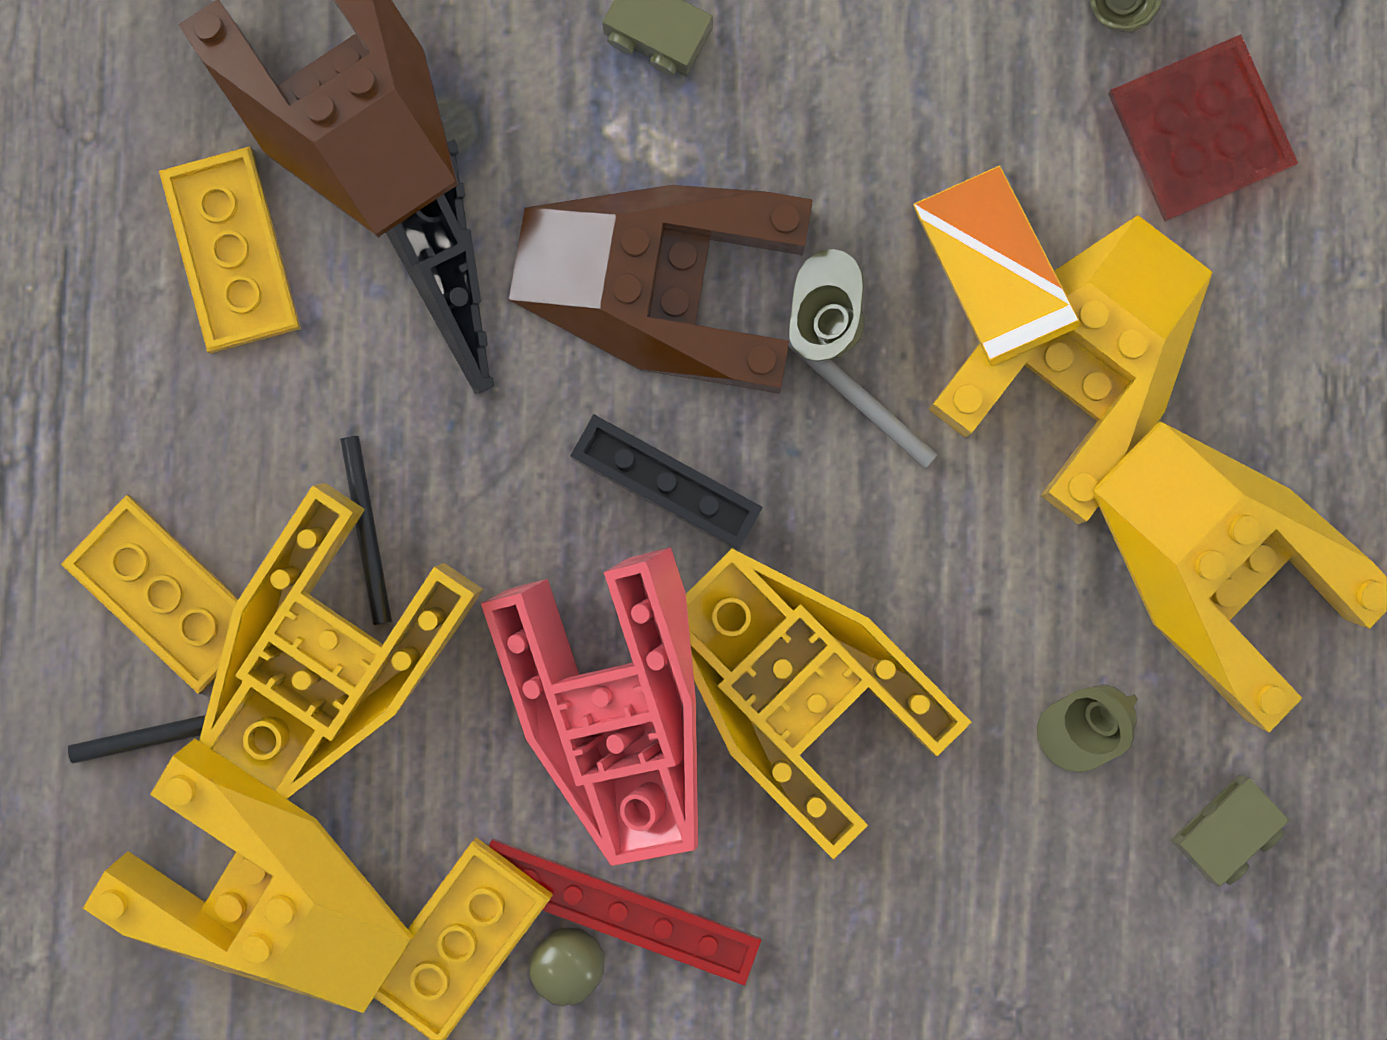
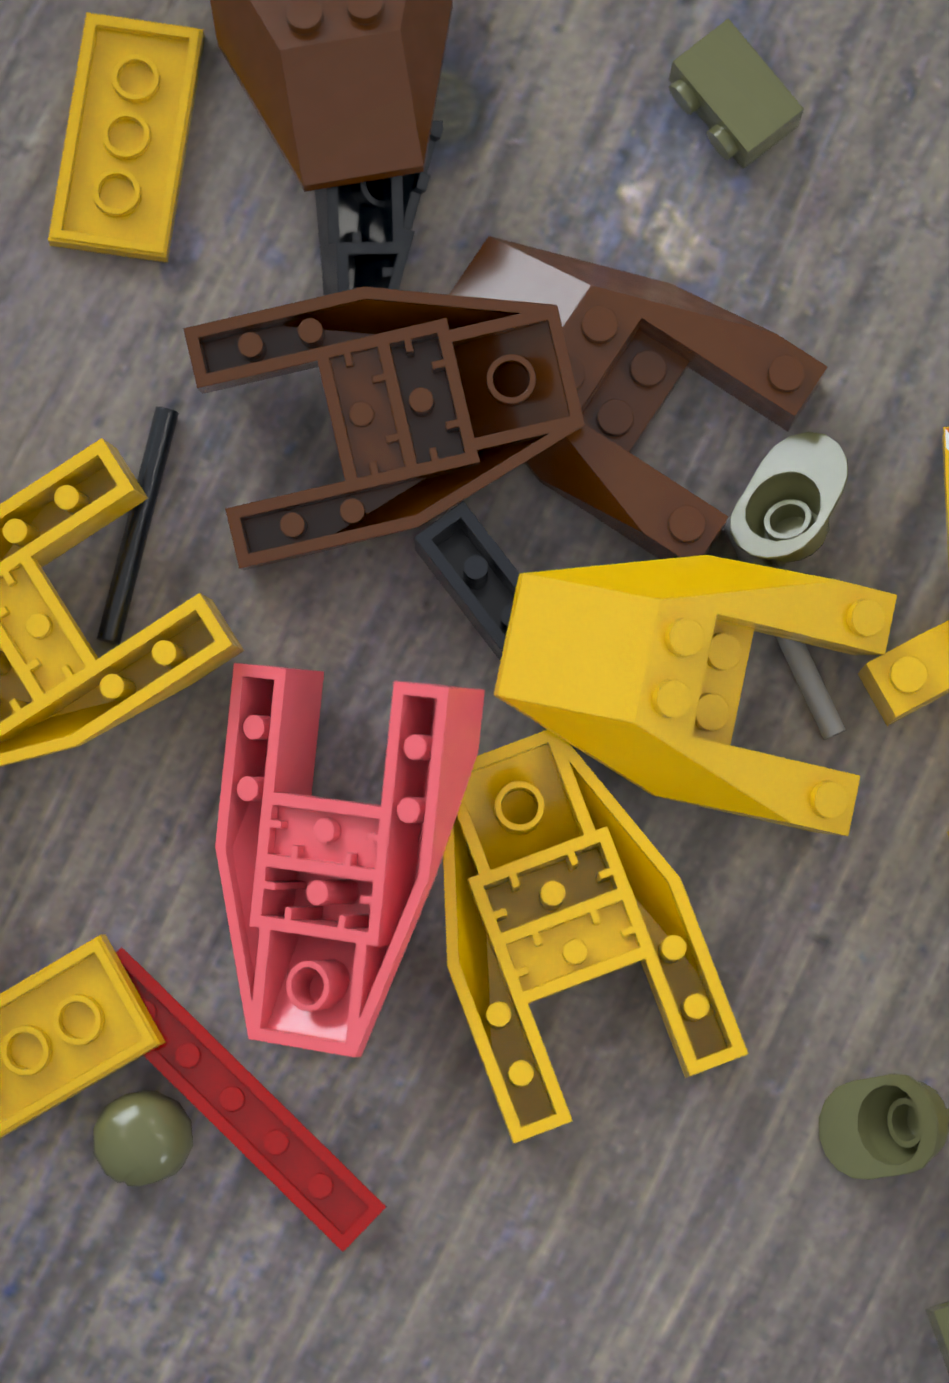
camera: 20 degrees right, 5 degrees down
none -> reddish brown wedge [183,287,585,570]
none -> yellow wedge [493,555,897,836]

